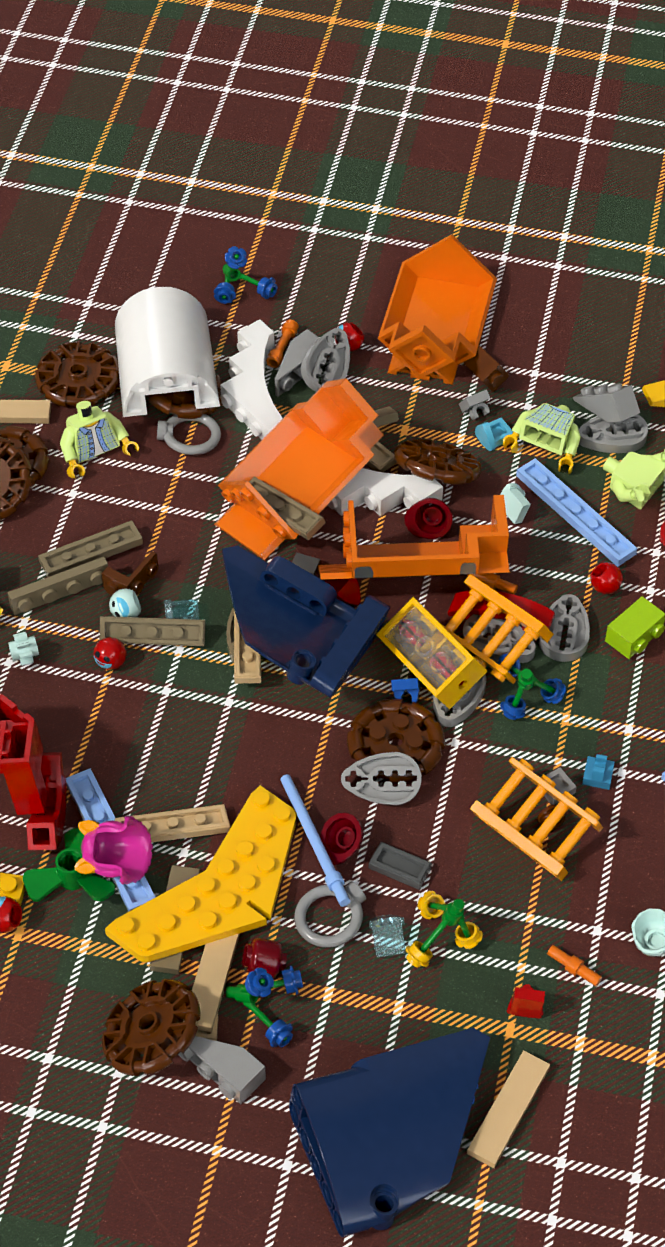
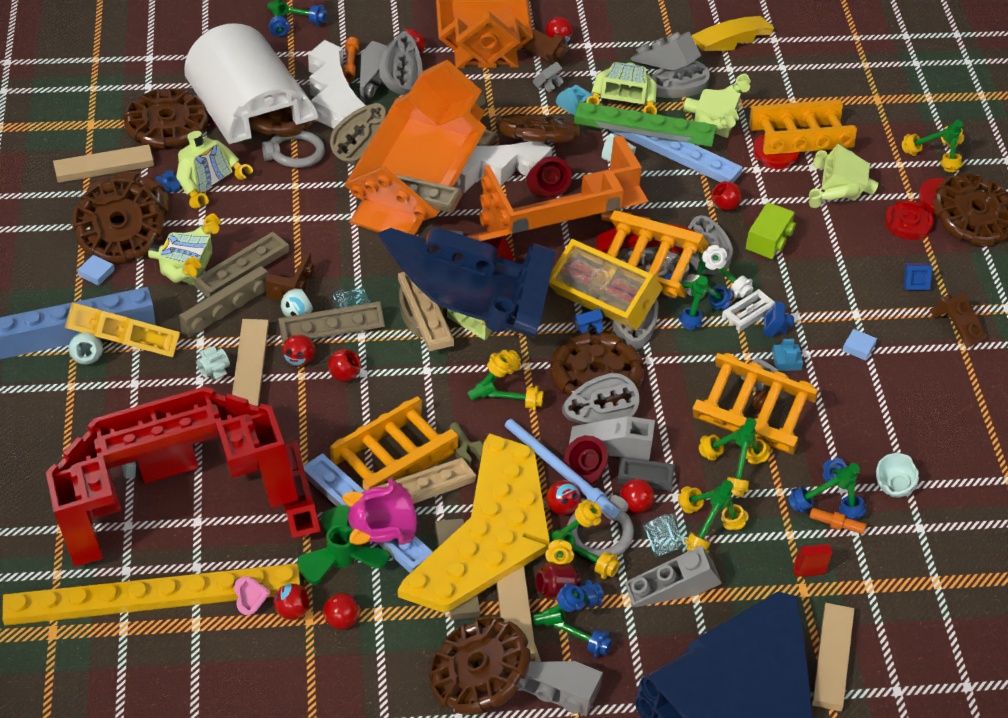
camera: 20 degrees left, 5 degrees down
none -> torso [148,214,221,285]
none -> blue plant [155,170,182,193]
none -> tan tile [232,319,269,406]
none -> red piece [323,593,361,630]
none -> red piece [328,349,361,382]
none -> dark tan piece [330,103,388,165]
none -> light orange fence [330,396,458,491]
none -> olive bar [449,422,483,466]
none -> yellow plant [467,350,544,412]
none -> red piece [545,16,573,43]
none -> yellow plant [545,500,620,579]
none -> red piece [546,480,581,515]
none -> light grey slope [569,416,655,461]
none -> bright green plate [574,102,716,147]
none -> red piece [620,479,655,513]
none -> light grey slope [625,545,722,607]
none -> white plant [683,245,753,299]
none -> plant [699,418,770,497]
none -> white tile [722,289,775,332]
none -> blue tile [763,301,794,338]
none -> plant [789,458,866,520]

